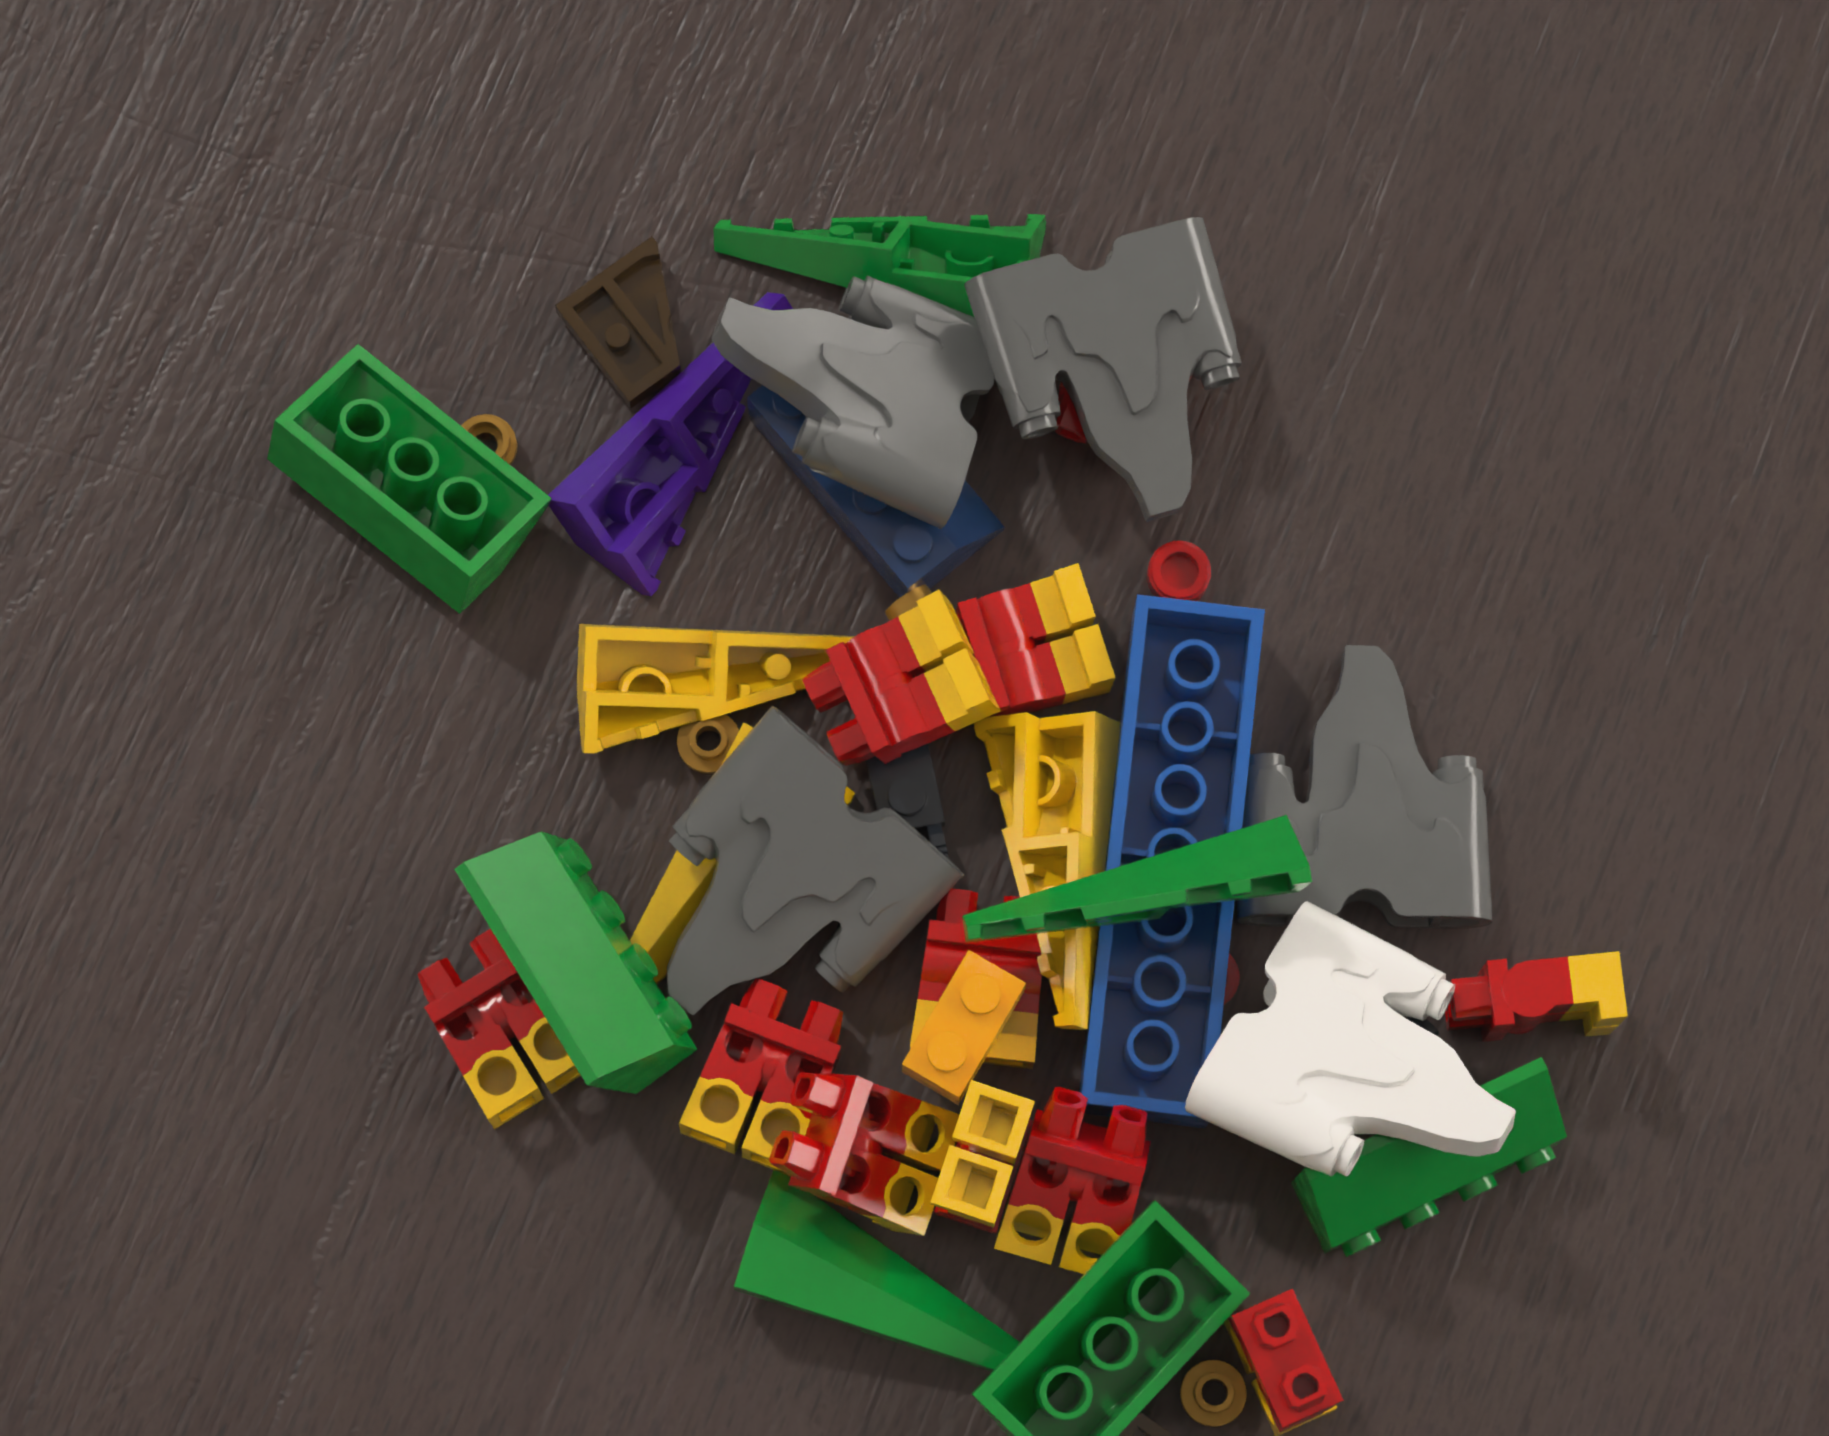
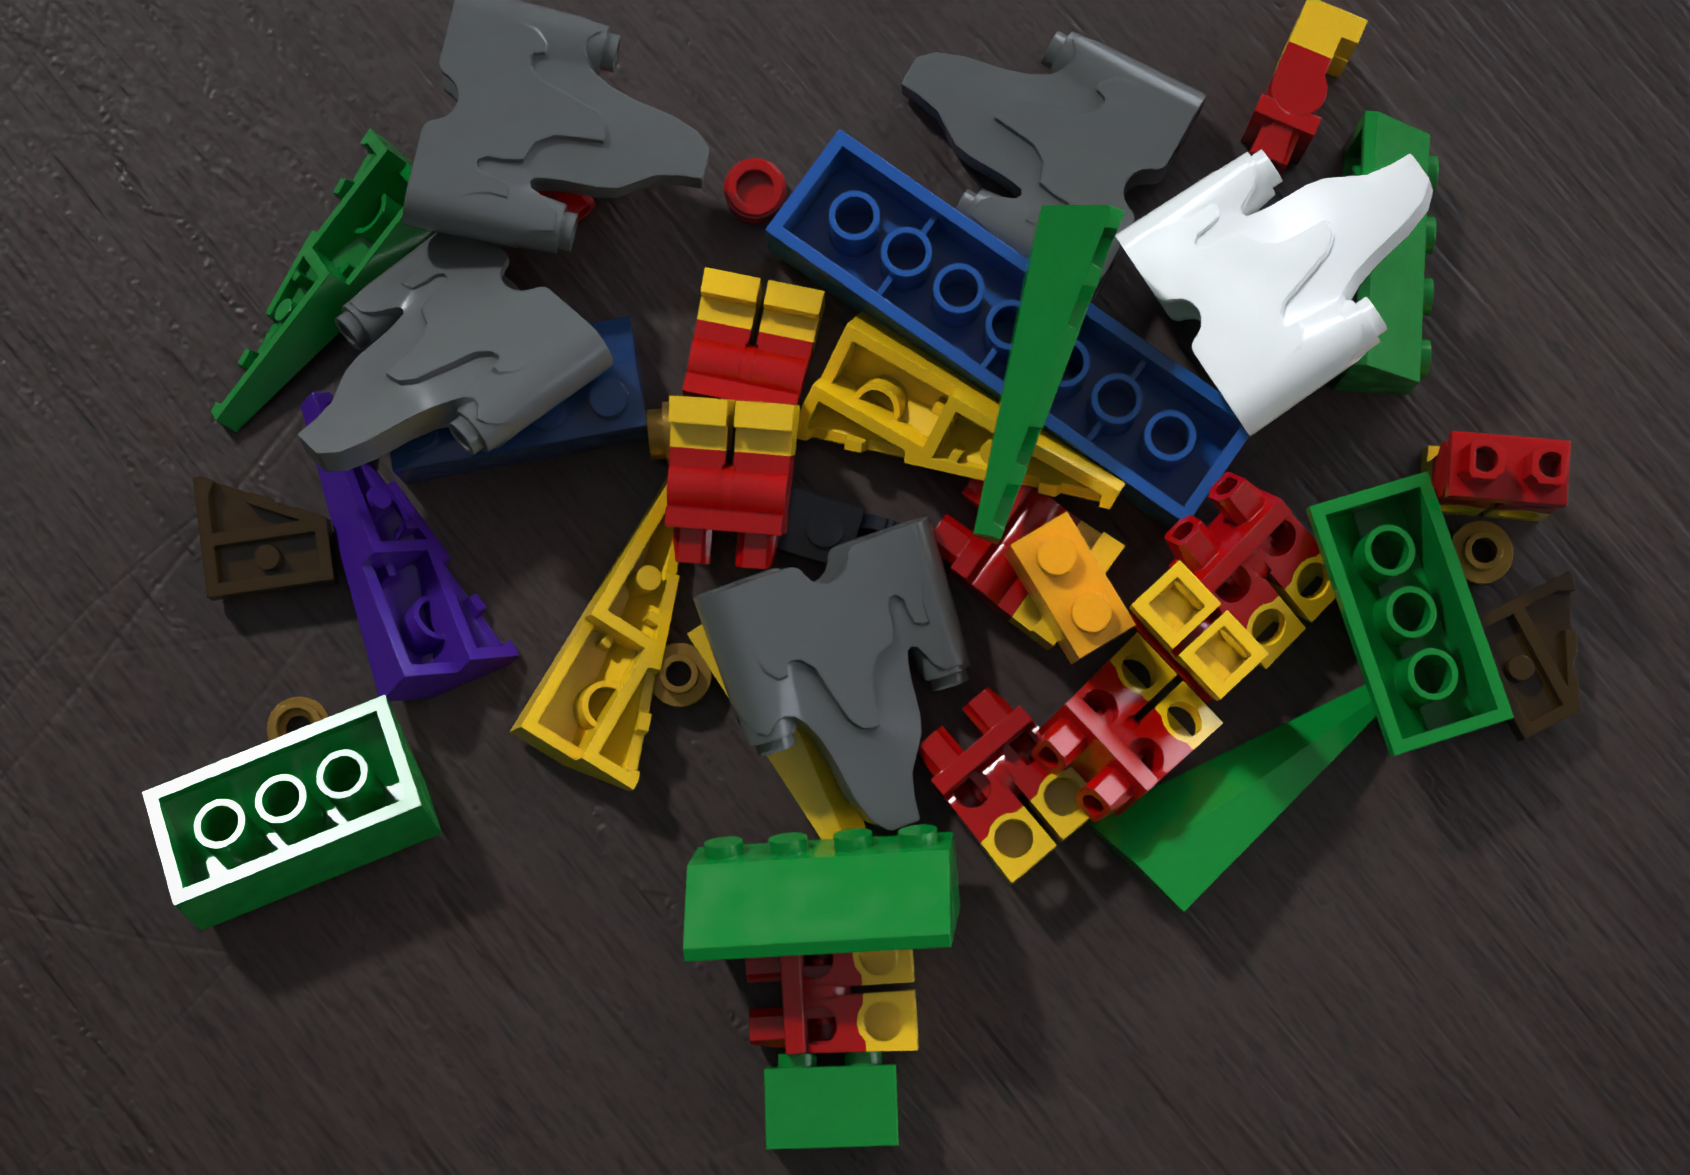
camera: 55 degrees left, 5 degrees up
none -> green brick [764,1051,899,1150]

